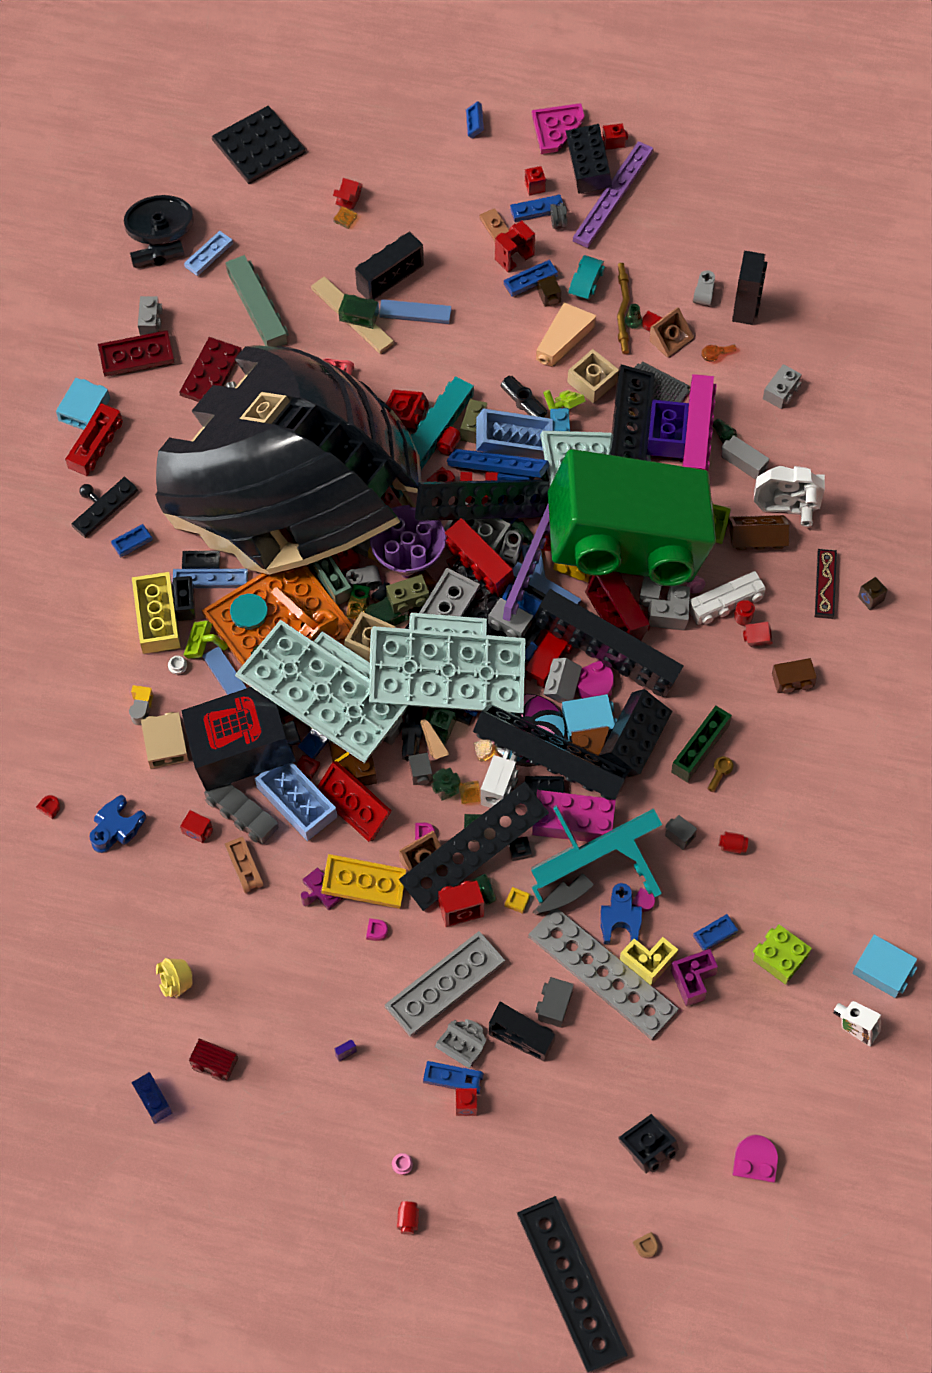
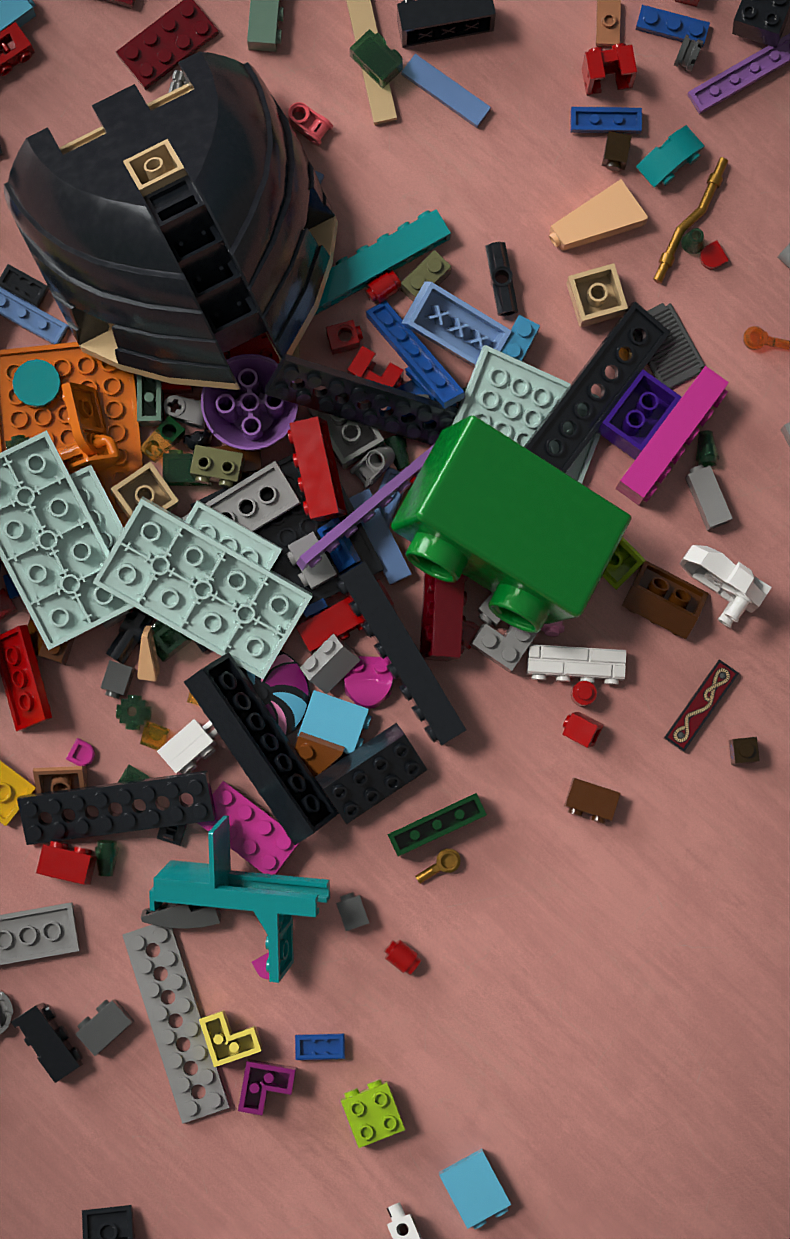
camera: 30 degrees right, 20 degrees up
red plate [386,389,429,430] -> none
yellow tile [504,887,531,914] -> none
black plate [525,776,564,796] -> none
lime plate [543,390,586,410] -> none
blue piece [600,883,642,944] -> none
nougat slope [649,307,694,357] -> none

